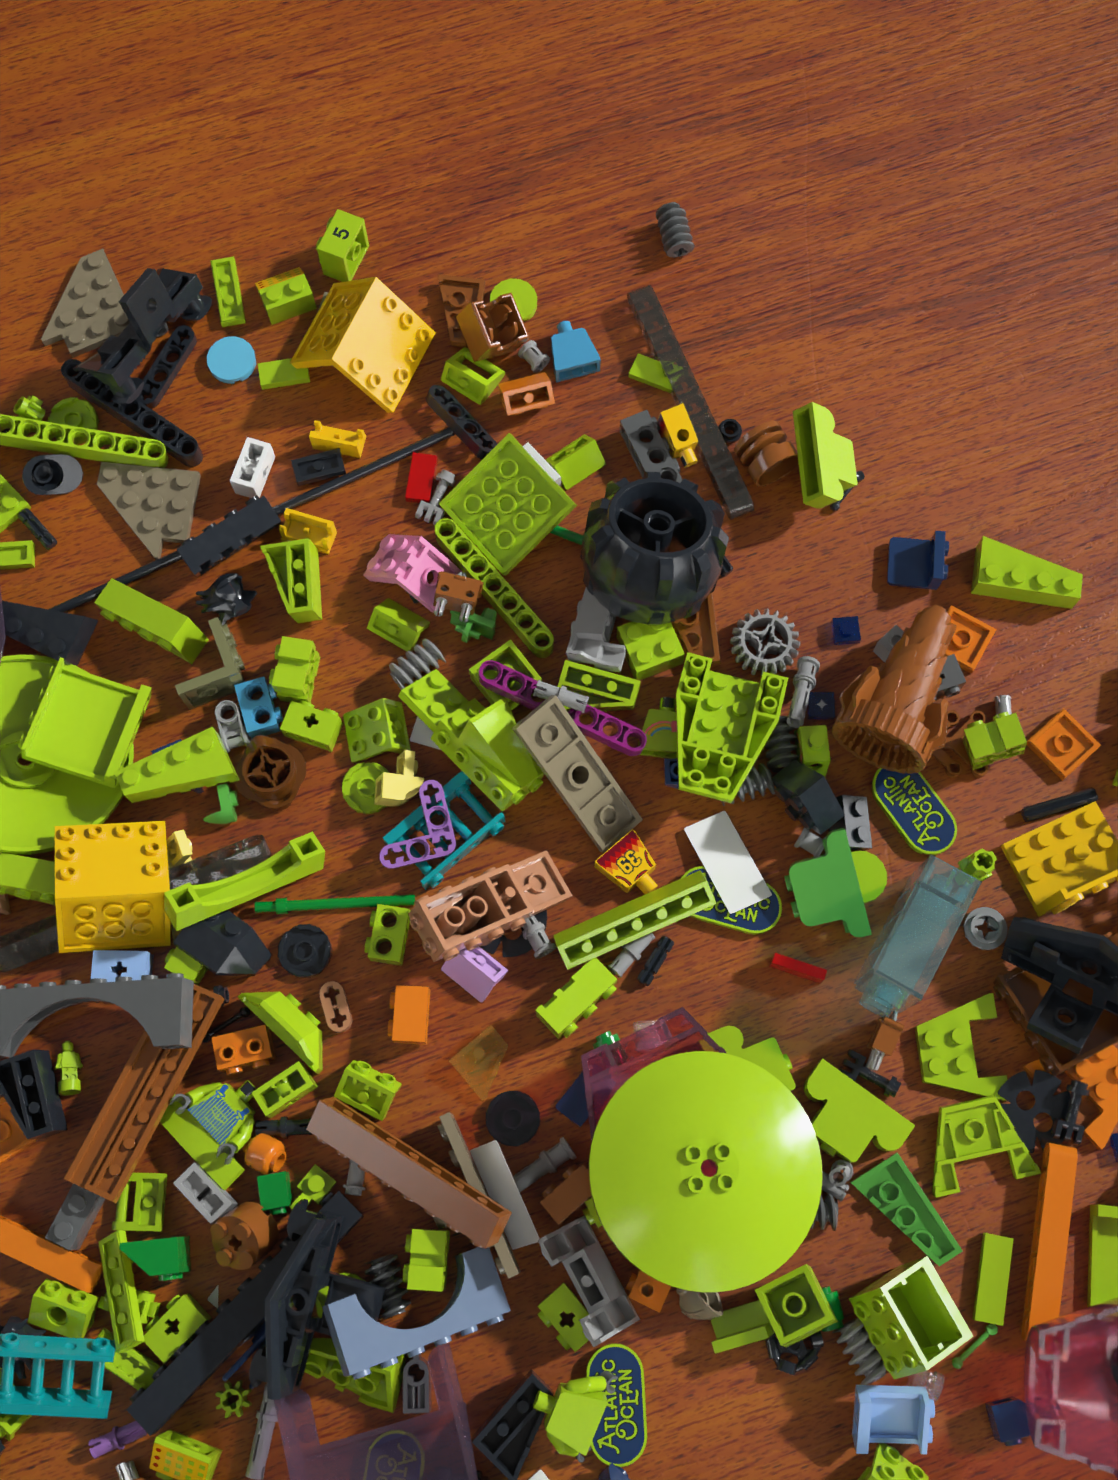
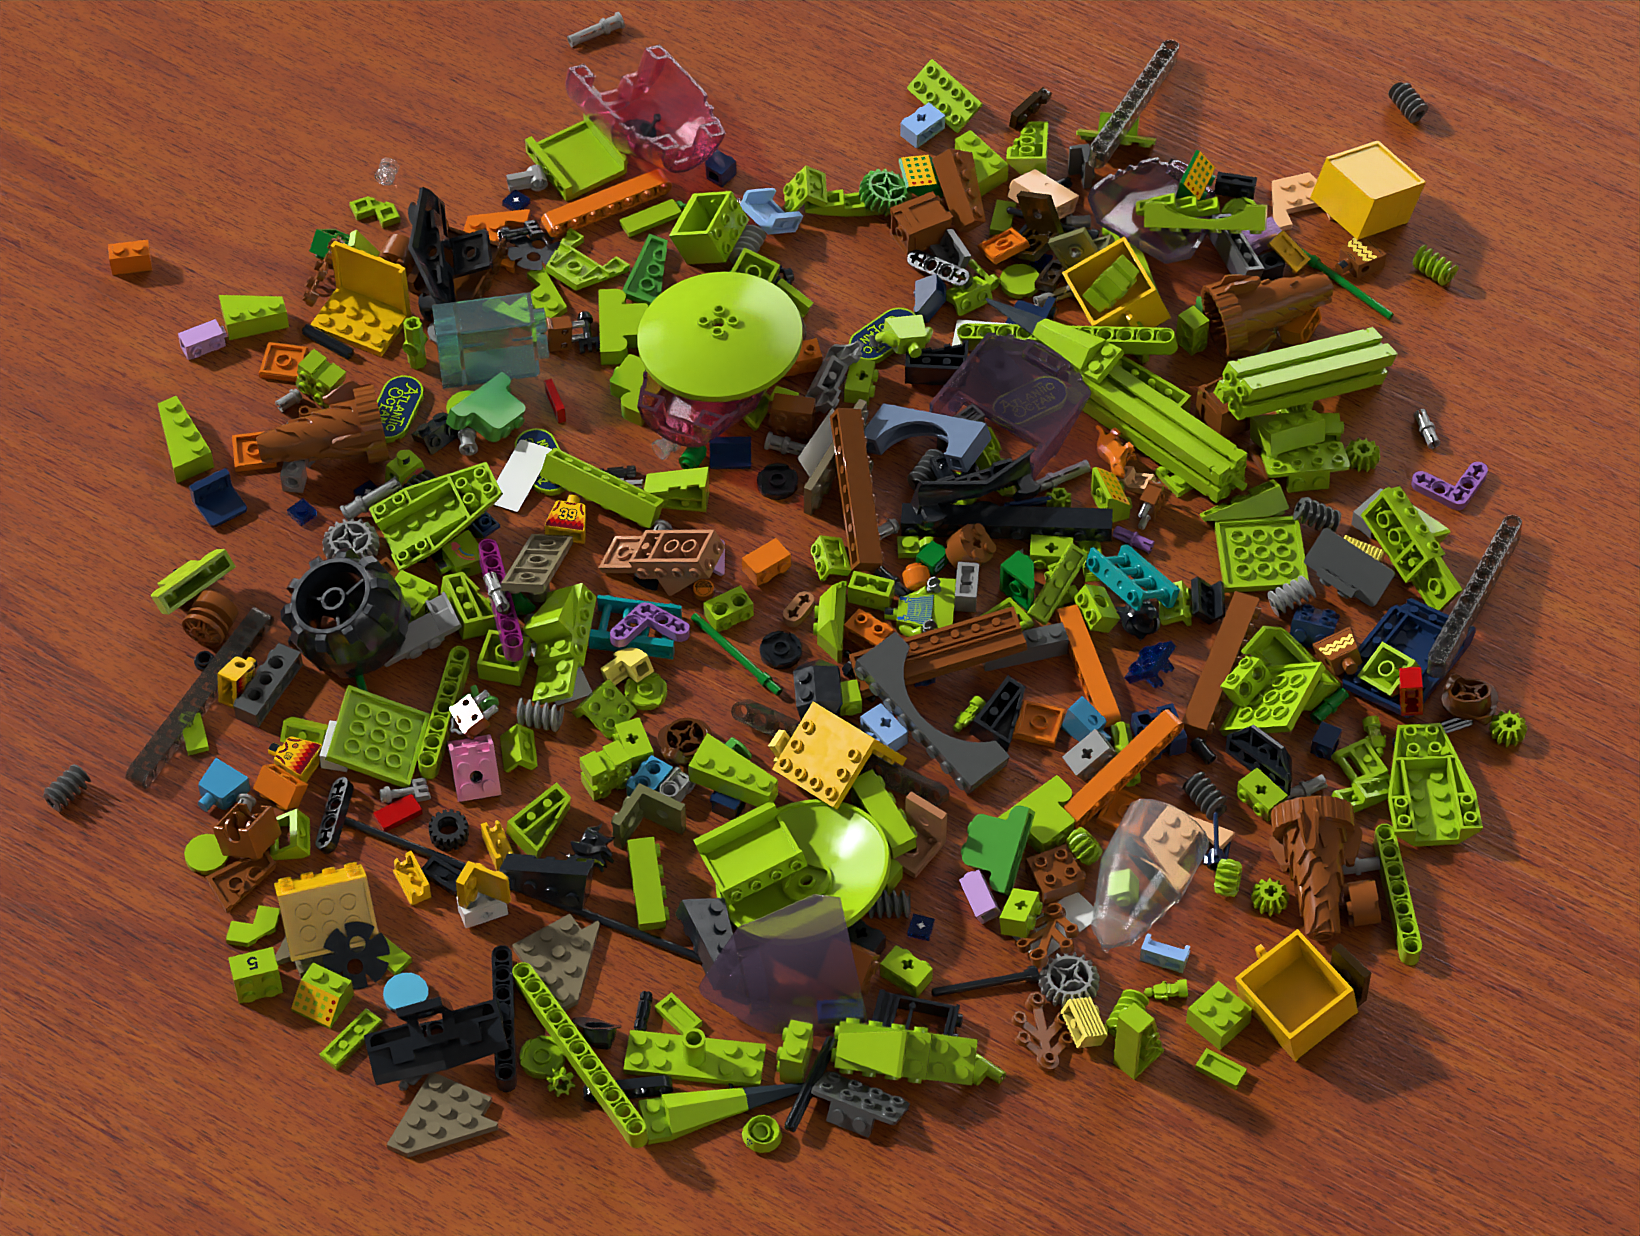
camera: 130 degrees left, 20 degrees down
lime arch [164,831,325,931] -> none
lime brick [403,1229,450,1292] -> none
clear yellow wing [449,1024,508,1101] -> none
black brick [771,760,845,834] -> none
none -> lime tile [226,905,281,947]
none -> torso [268,736,322,783]
none -> black piece [322,922,390,989]
none -> black tyre [429,809,469,852]
none -> yellow bracket [456,861,511,909]

